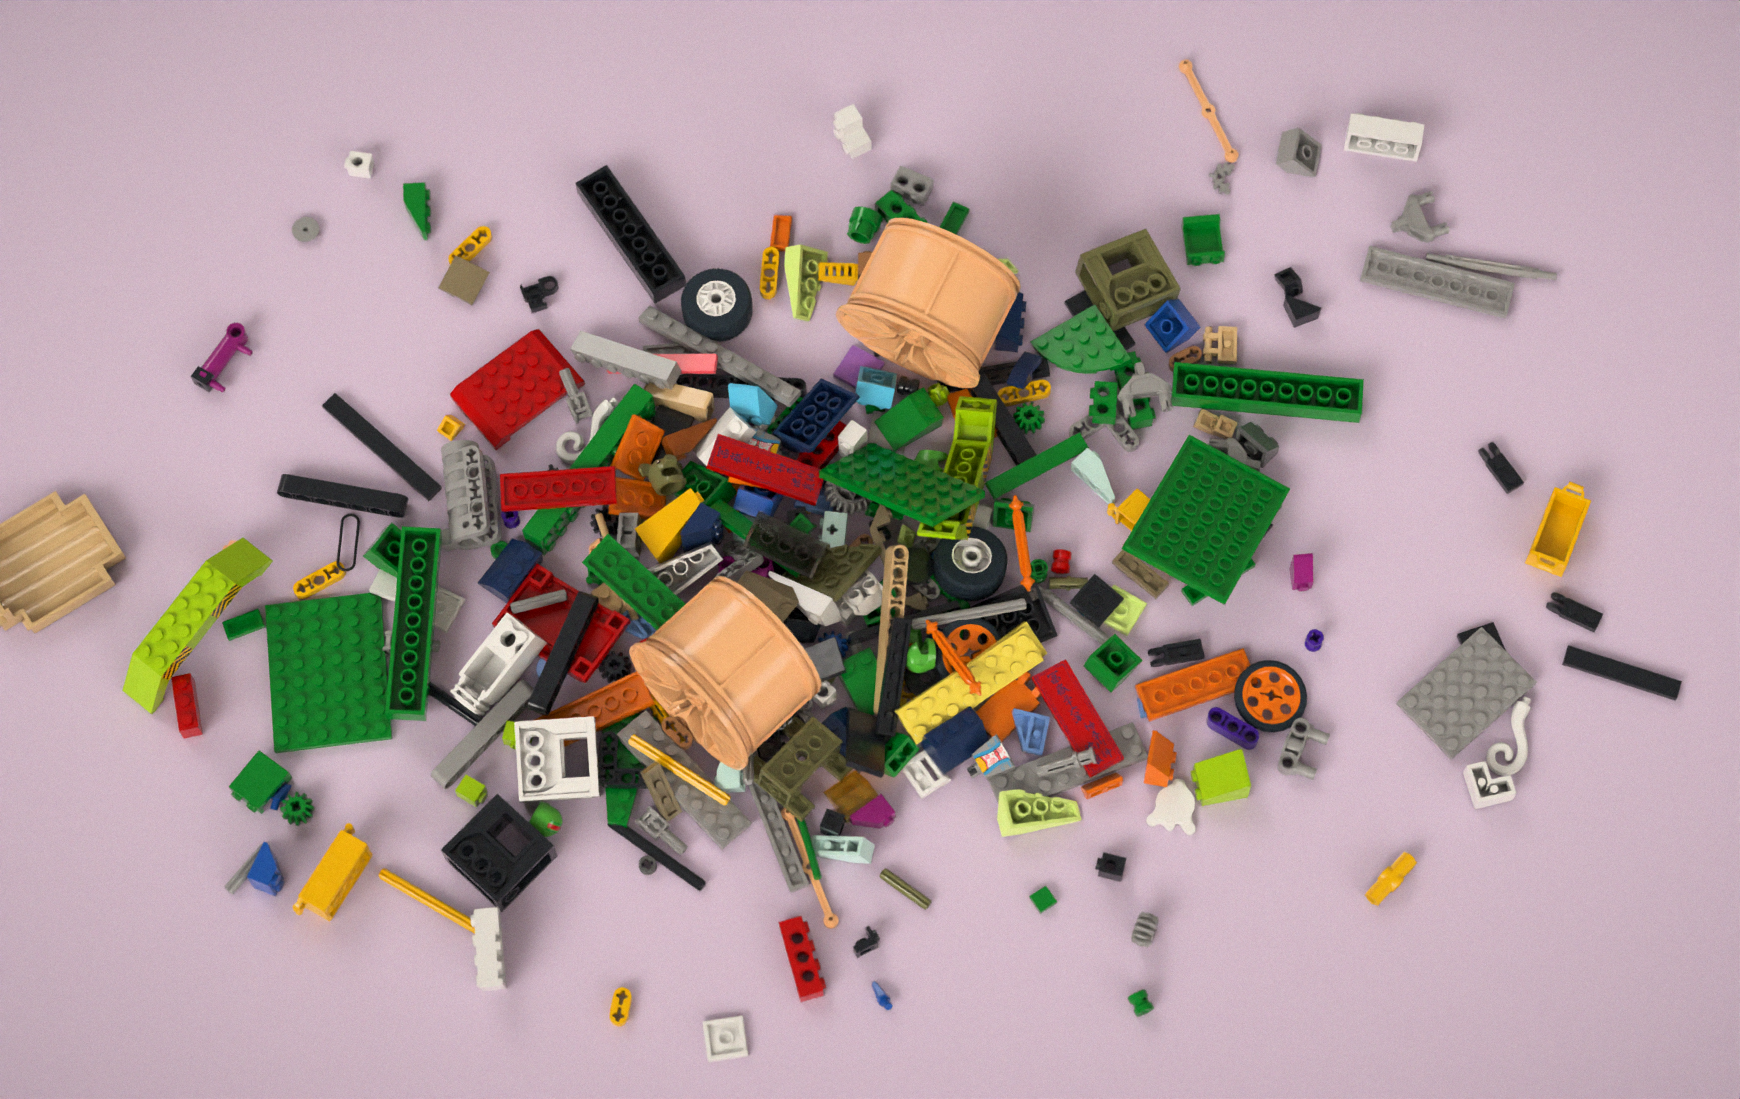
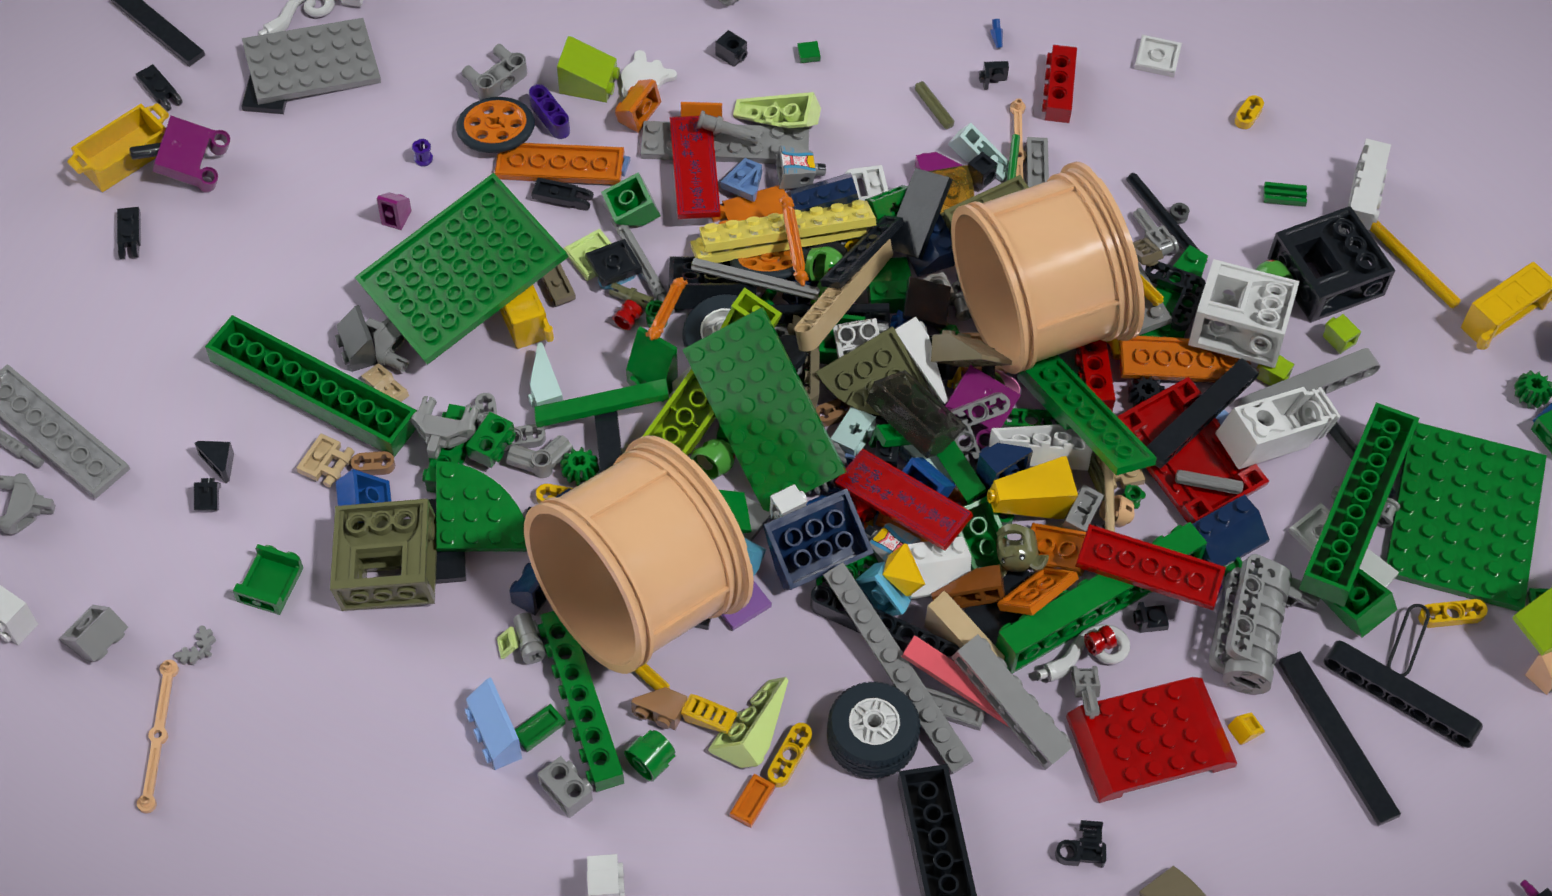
camera: 160 degrees left, 10 degrees down
none -> magenta piece [129,115,231,192]
none -> light blue slope [464,678,522,770]
none -> light grey piece [506,435,573,479]
none -> yellow slope [882,543,925,597]
none -> red wheel [1084,625,1117,656]
none -> green tile [1264,182,1307,207]

